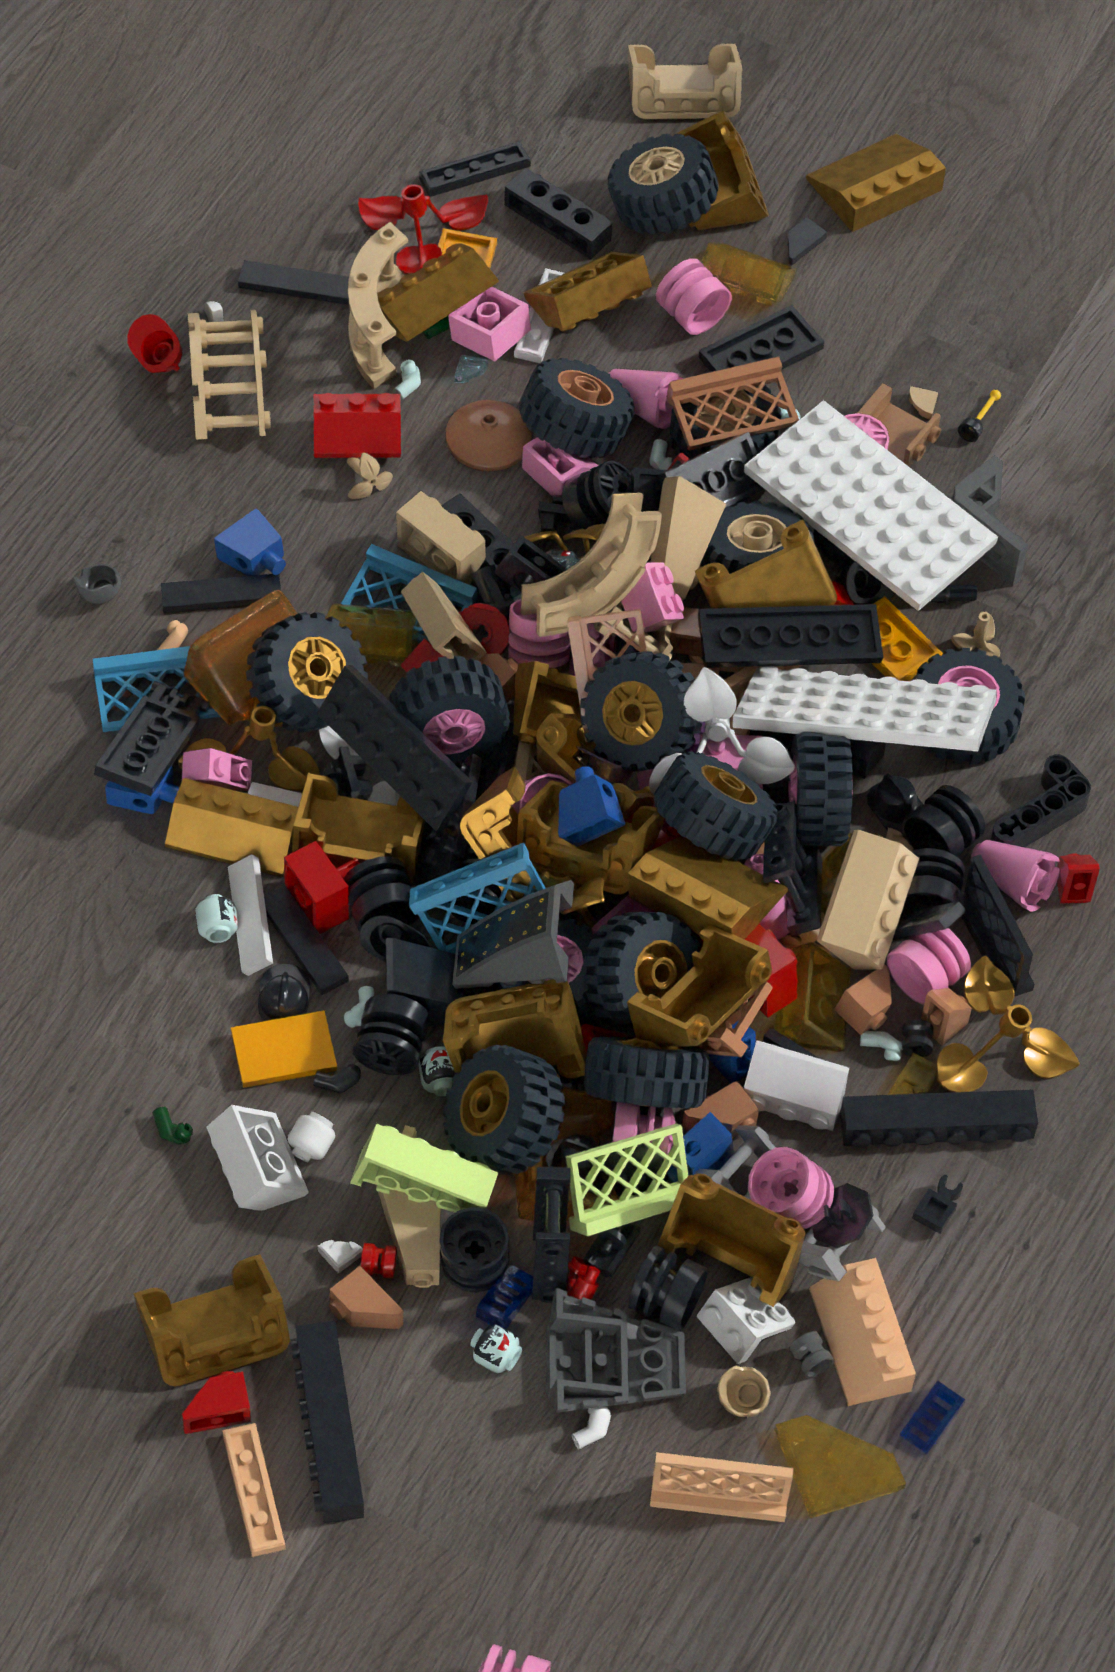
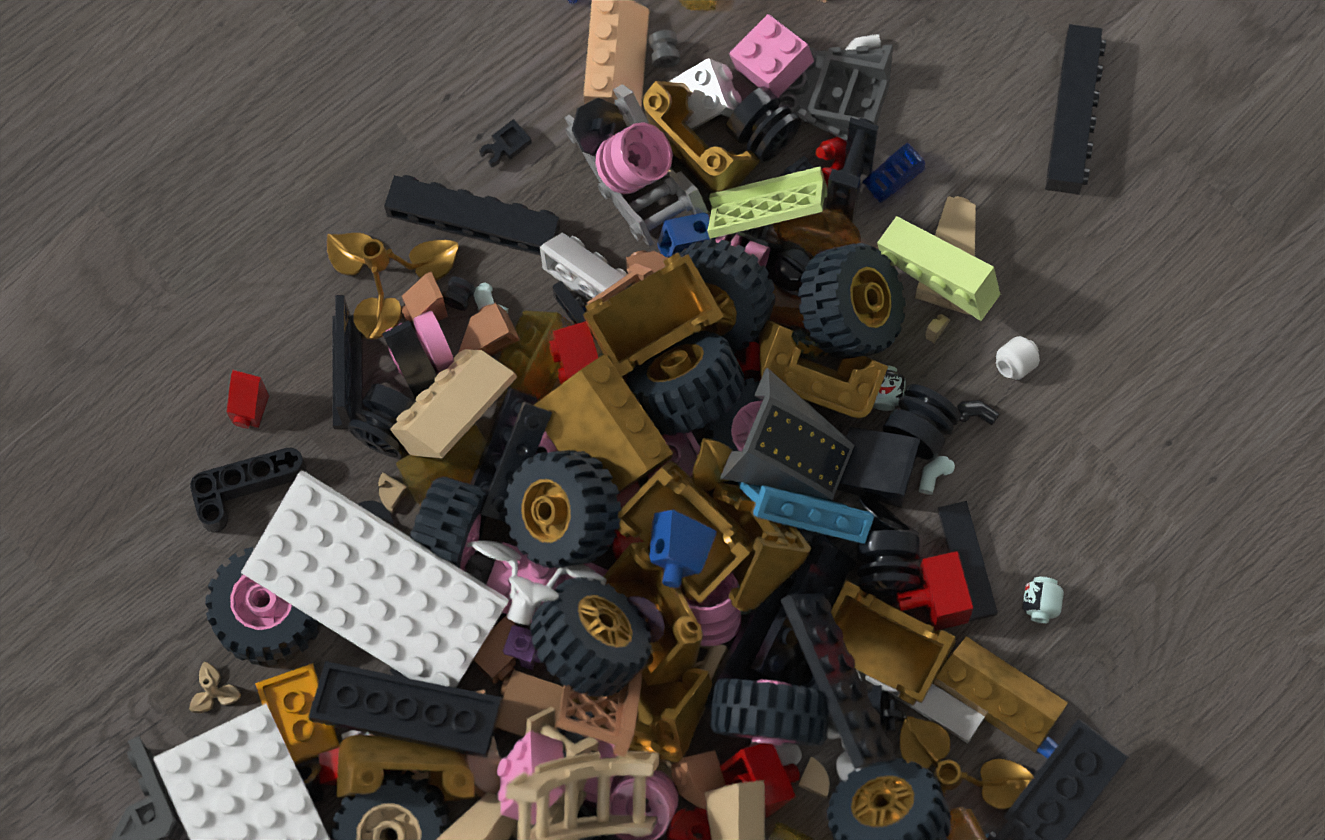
camera: 155 degrees left, 15 degrees up
pearl gold windscreen [134,1254,290,1386] -> none
dark green arm [152,1107,193,1145] -> none
bright pink slope [182,748,252,791] -> none
red slope [182,1371,251,1434] -> none
white slope [206,1105,309,1211] -> none
light nougat tile [222,1423,286,1557] -> none
white tile [228,854,273,976] -> none
light orange tile [231,1011,337,1088] -> none
black piece [258,963,311,1021] -> none
white tile [318,1240,363,1274] -> none
nougat slope [329,1266,403,1329] -> none
red wheel [361,1243,397,1279] -> none
black wheel [439,1207,510,1293] -> none
light aqua head [470,1324,522,1373] -> none
tan hair [717,1366,771,1417] -> none
clear yellow tile [888,1053,937,1095] -> none
black wheel [902,785,986,857] -> none
bright pink cone [971,840,1060,912] -> none
none -> bright pink brick [729,14,814,97]

